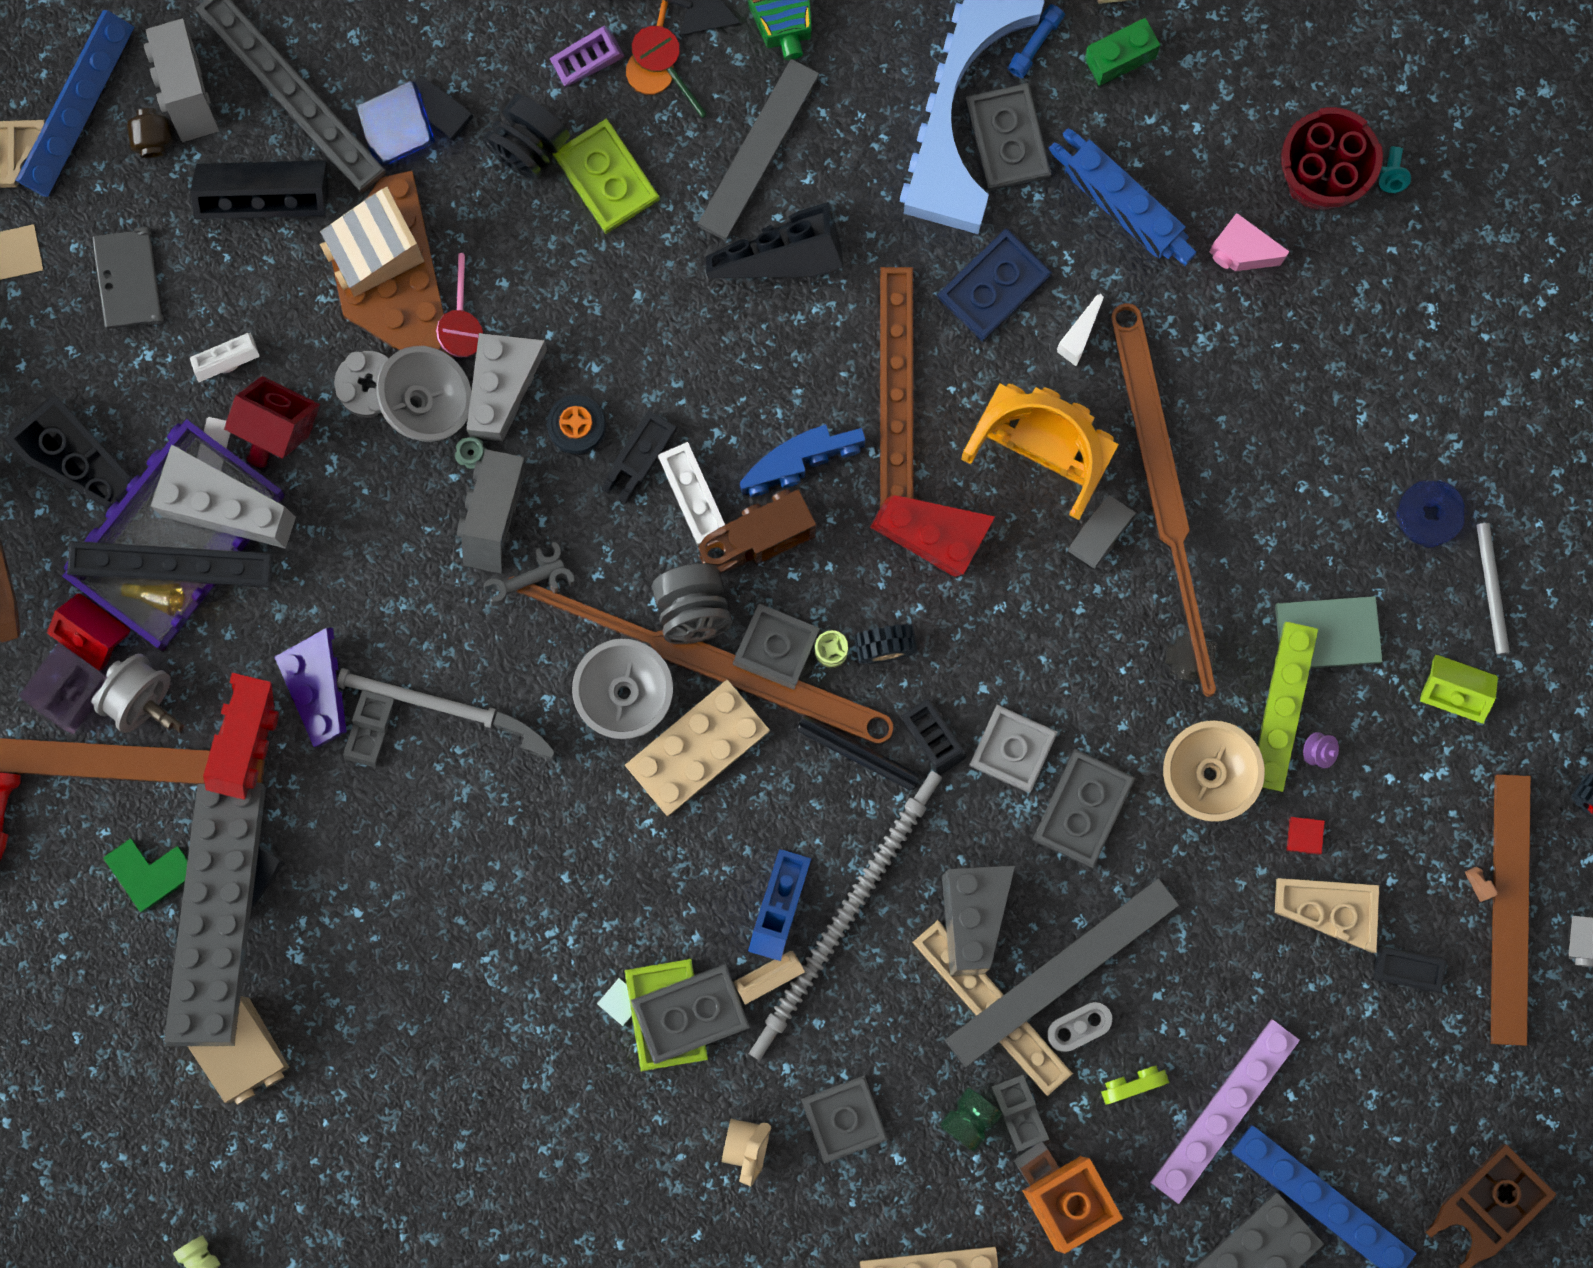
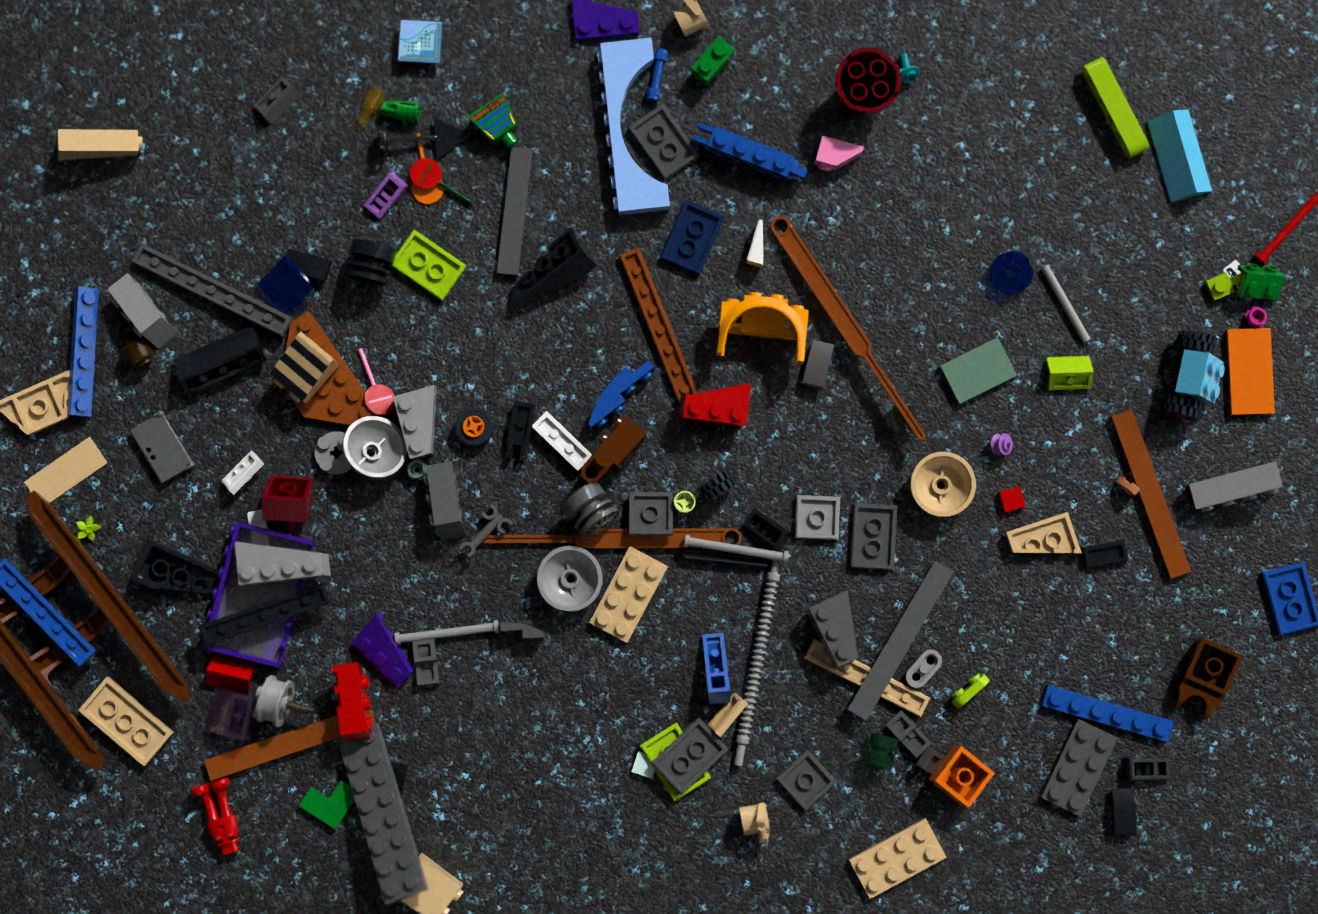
camera: 20 degrees left, 5 degrees up
clear yellow cone [121,583,185,616] -> none
lavender plate [1150,1020,1300,1204] -> none
lime plate [1257,622,1318,792] -> none
none -> light grey bar [684,534,789,564]

